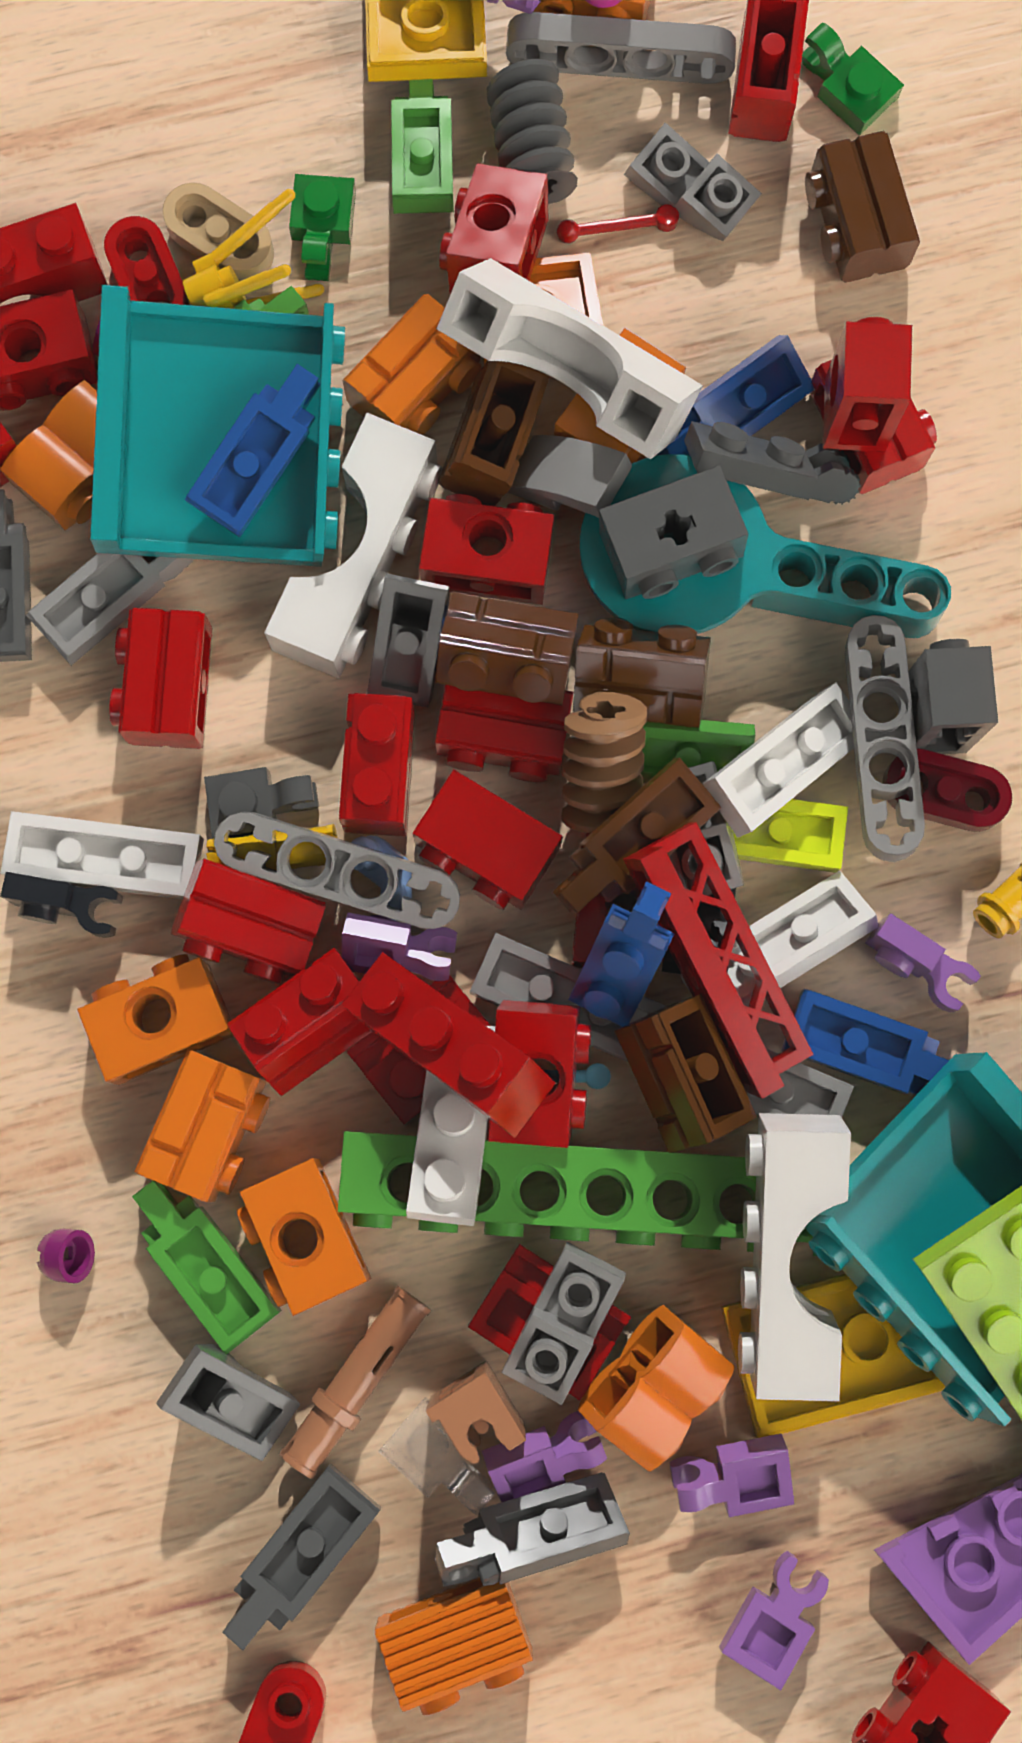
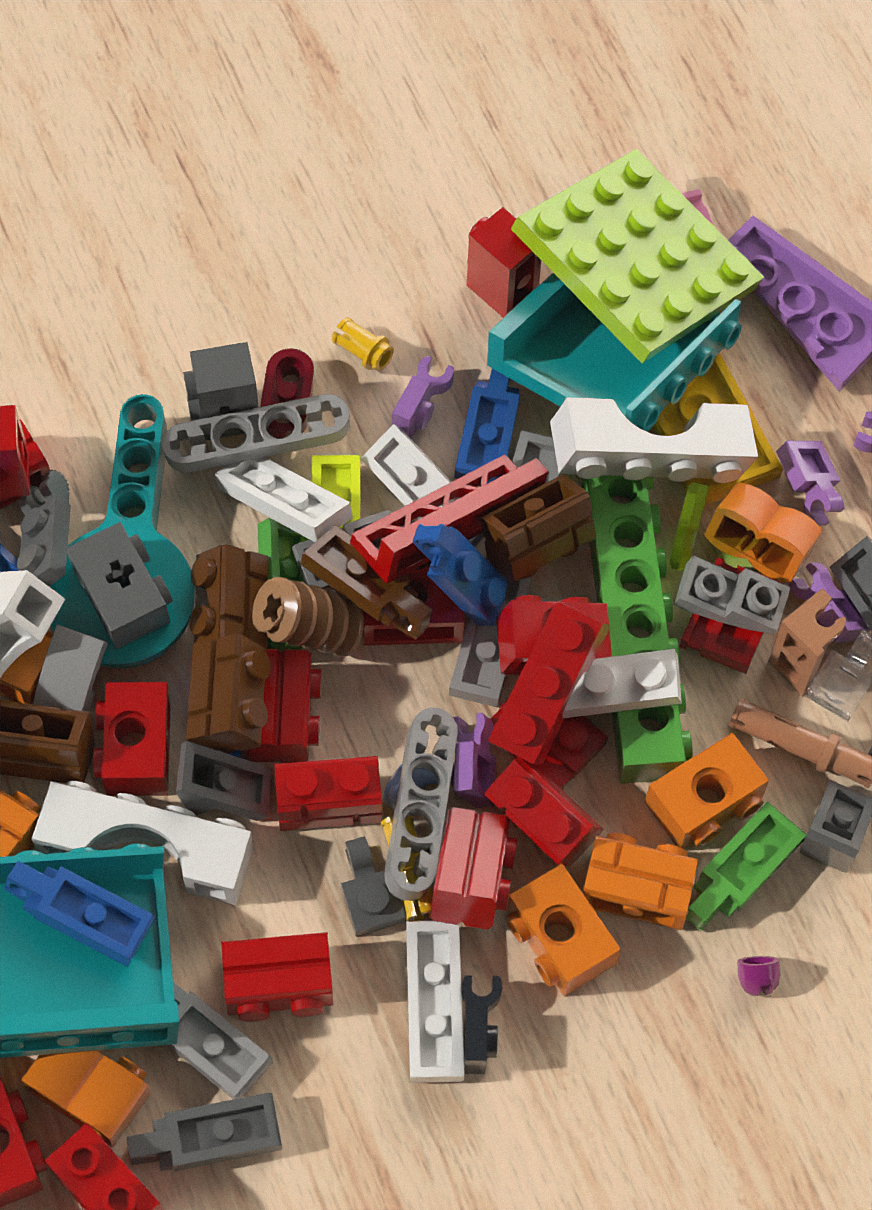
camera: 100 degrees left, 15 degrees down
red brick [412,769,563,910] -> none
none -> clear neon green tile [669,482,709,572]

